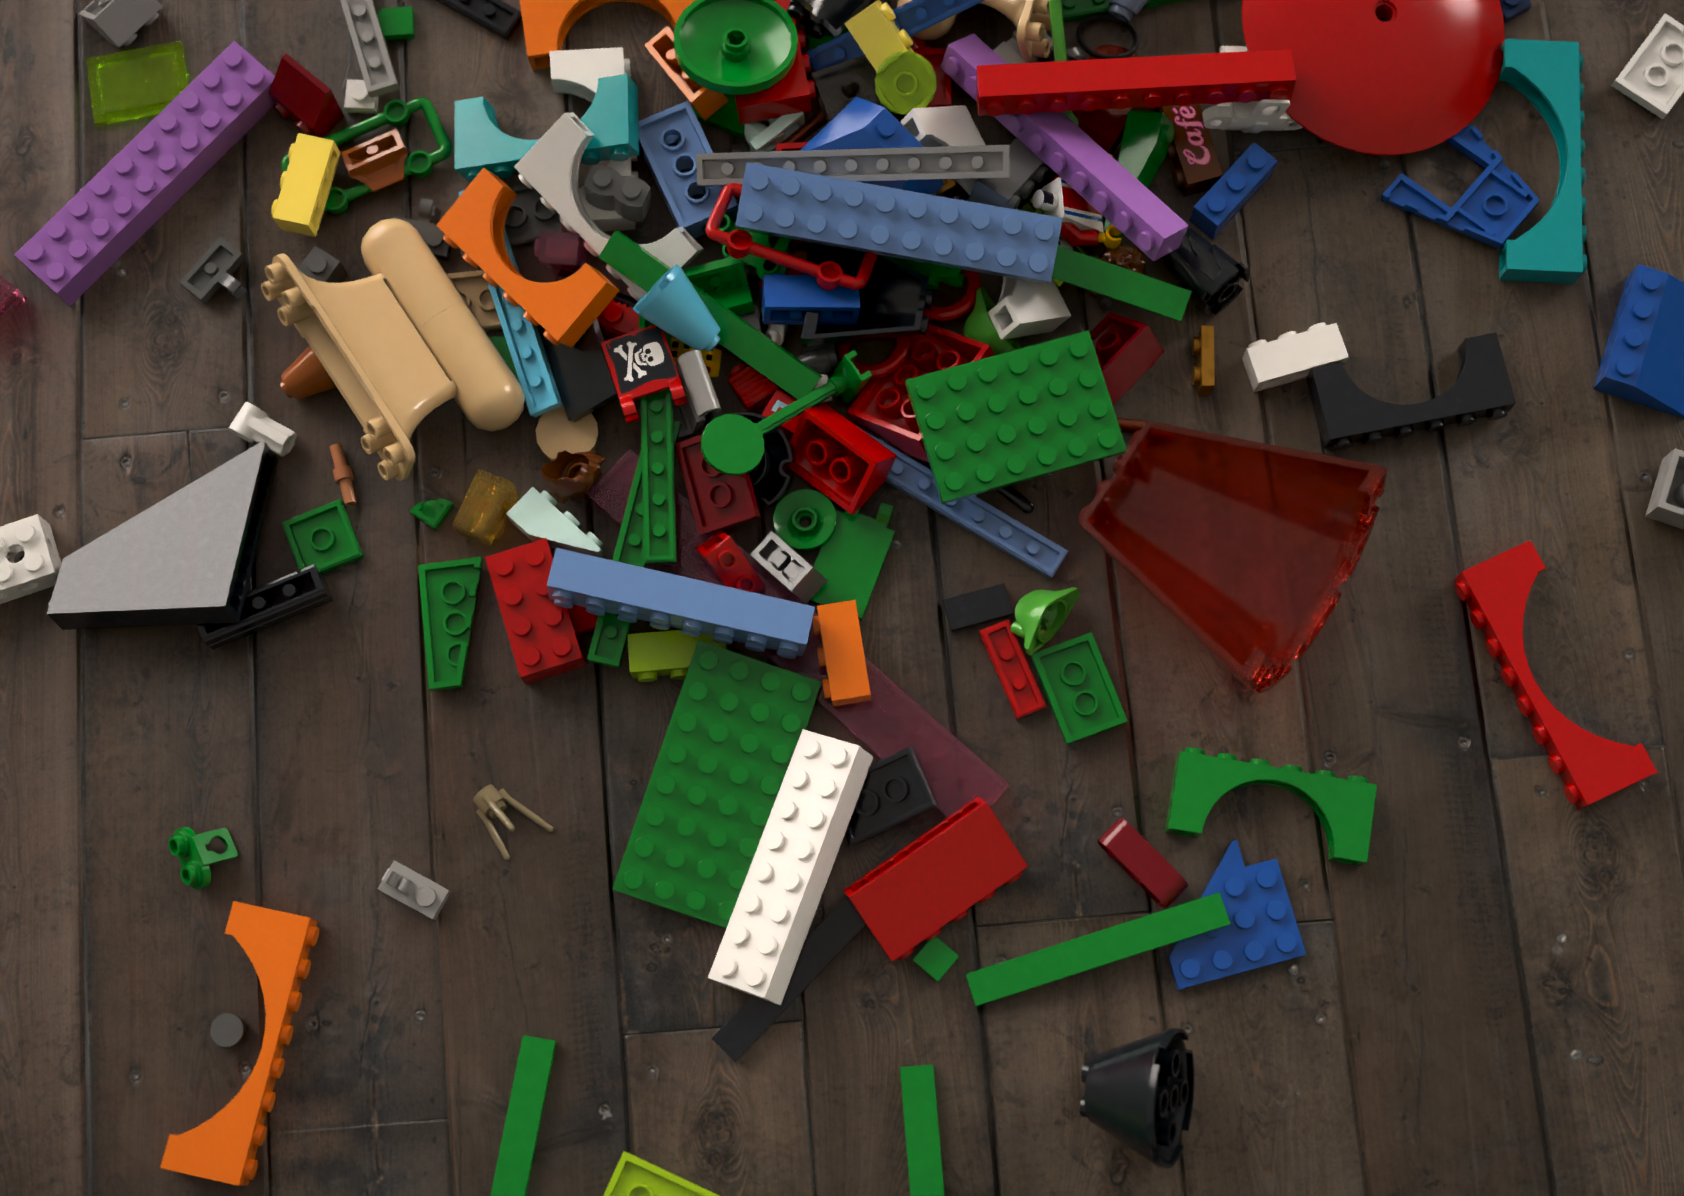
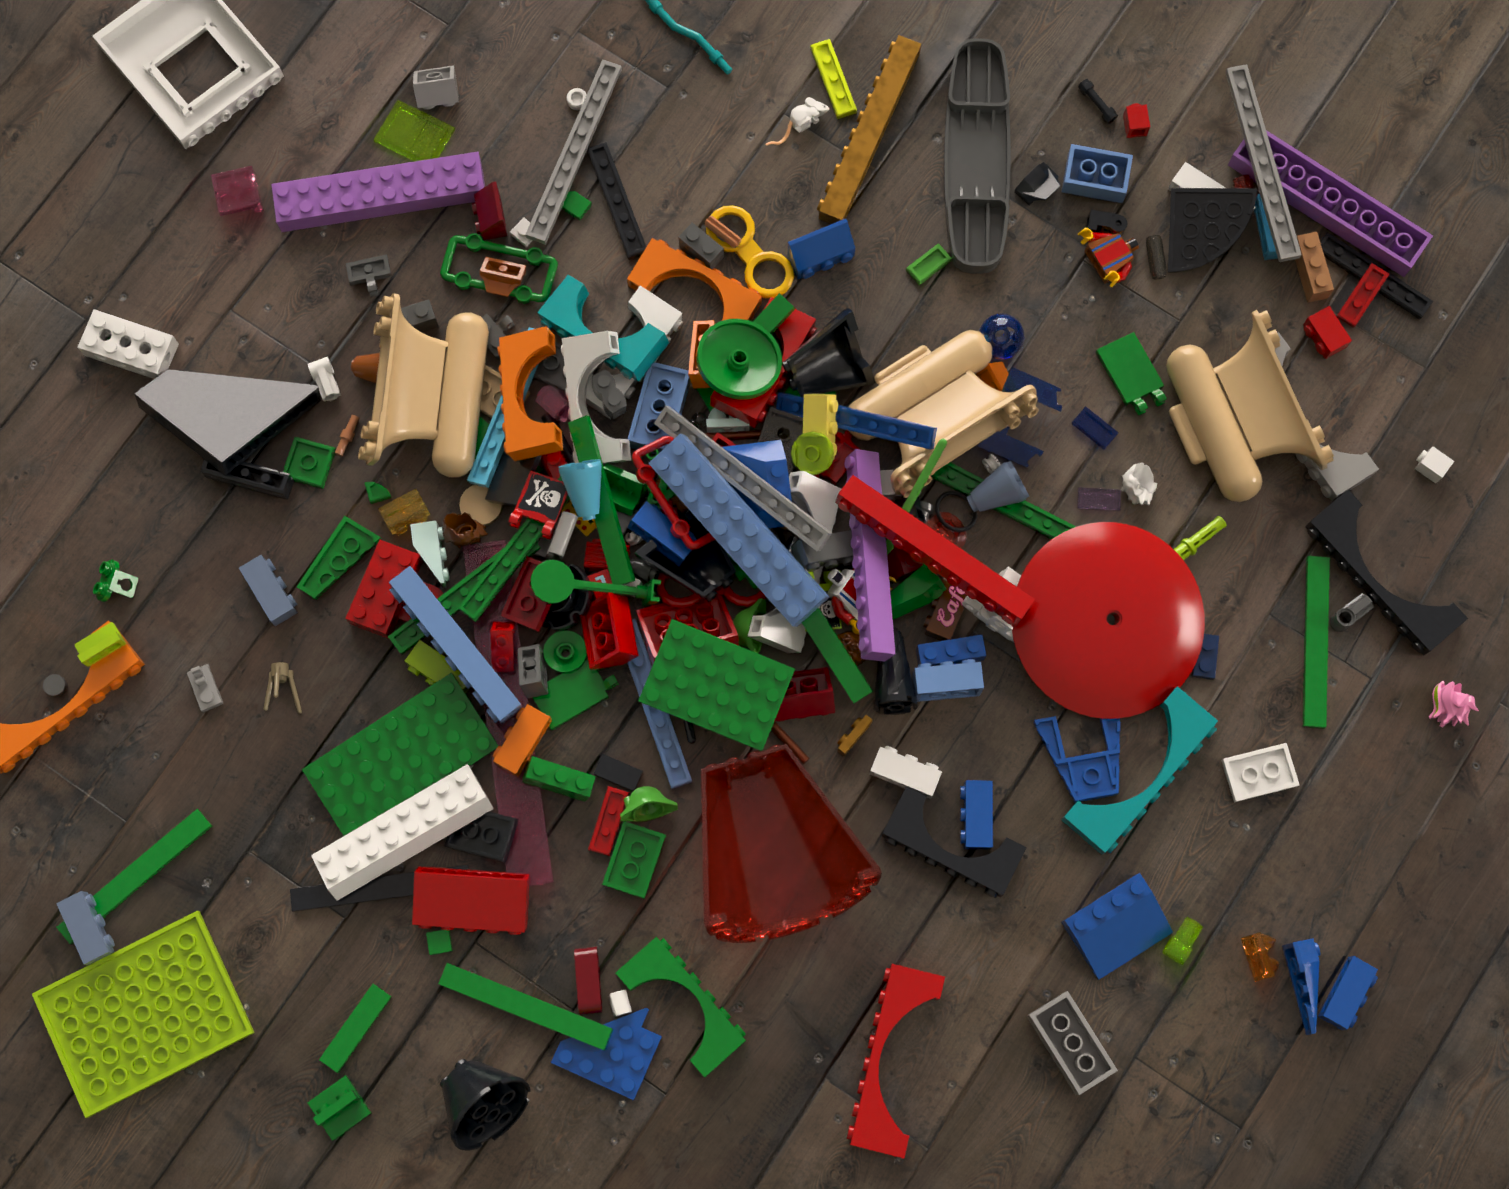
camera: 35 degrees right, 0 degrees up
light yellow brick [271,133,341,237] -> none
none -> lime panel [75,622,126,667]
none -> sand blue brick [239,555,298,626]
none -> green brick [522,756,596,802]
none -> white brick [608,990,632,1017]
none -> medium blue brick [912,659,984,702]
none -> blue brick [960,780,993,850]

